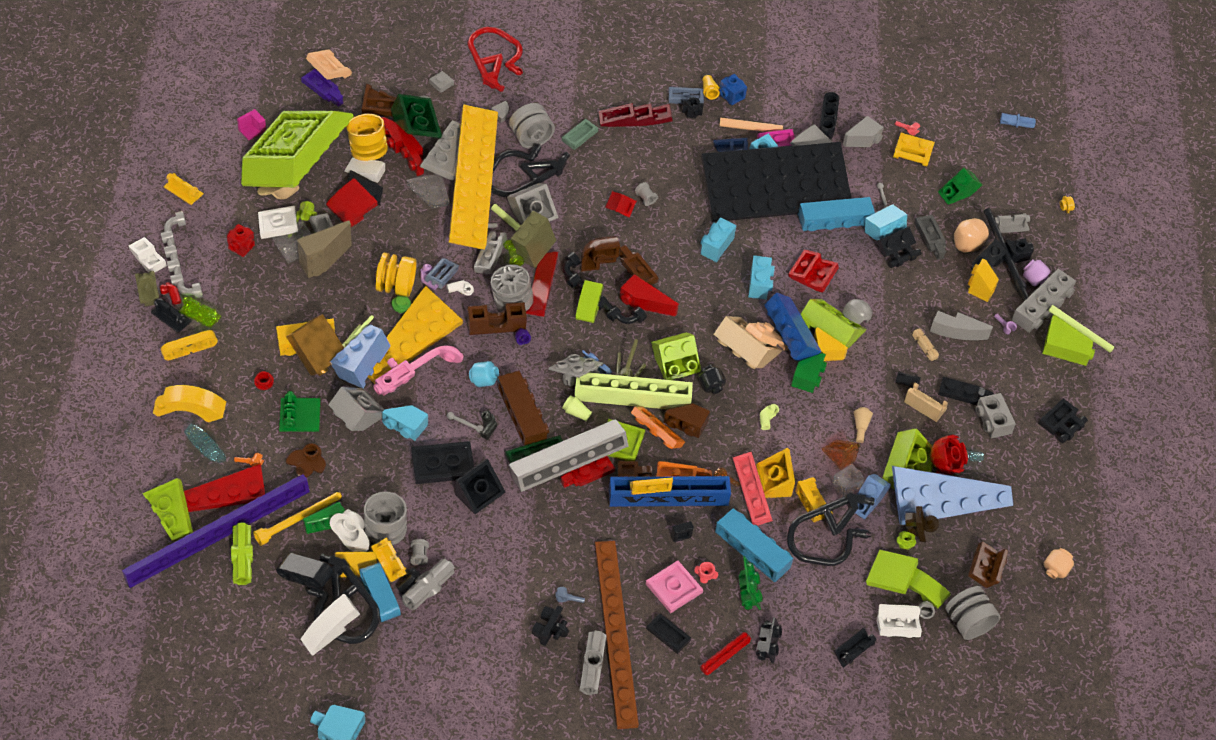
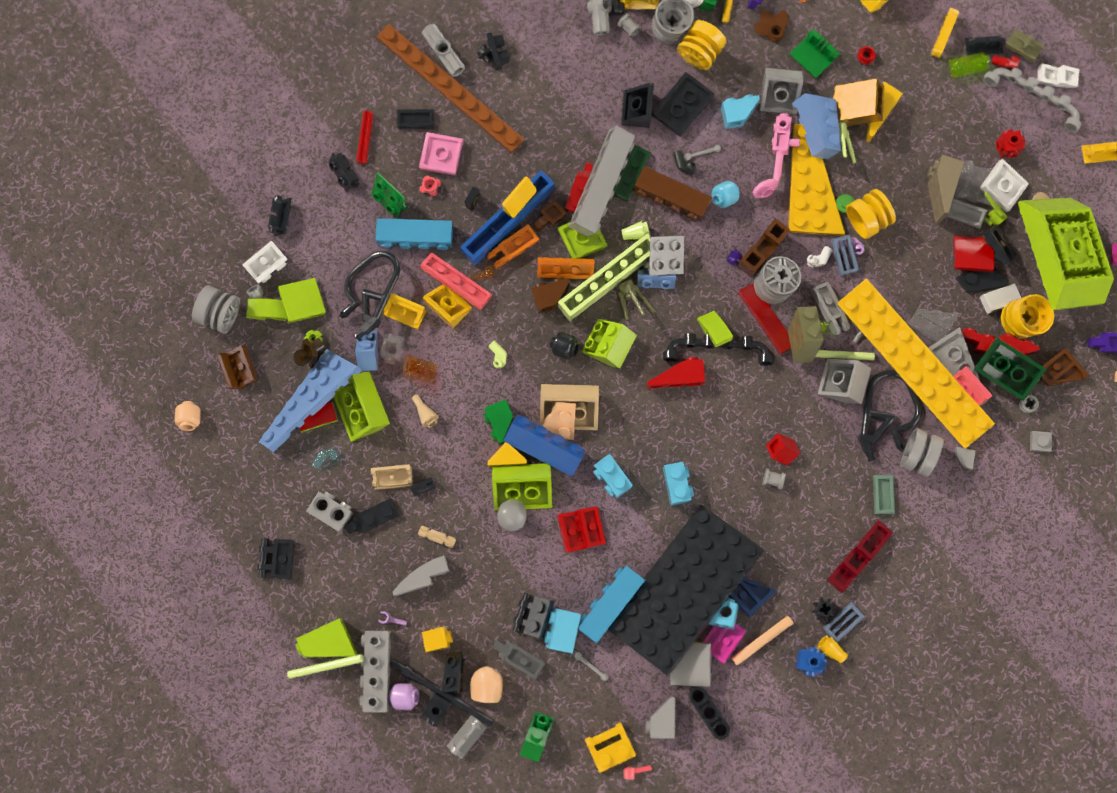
camera: 145 degrees right, 25 degrees up
red piece [468,27,523,92] -> none
sand blue hand [556,587,585,603] -> none
reddish brown brick [581,236,620,272] -> none
reddish brown hinge [619,245,659,285] -> none
red cylinder [930,434,968,474] -> none
none -> yellow wheel [677,20,727,70]
none -> coral plate [953,366,992,405]
none -> black plate [983,224,1017,266]

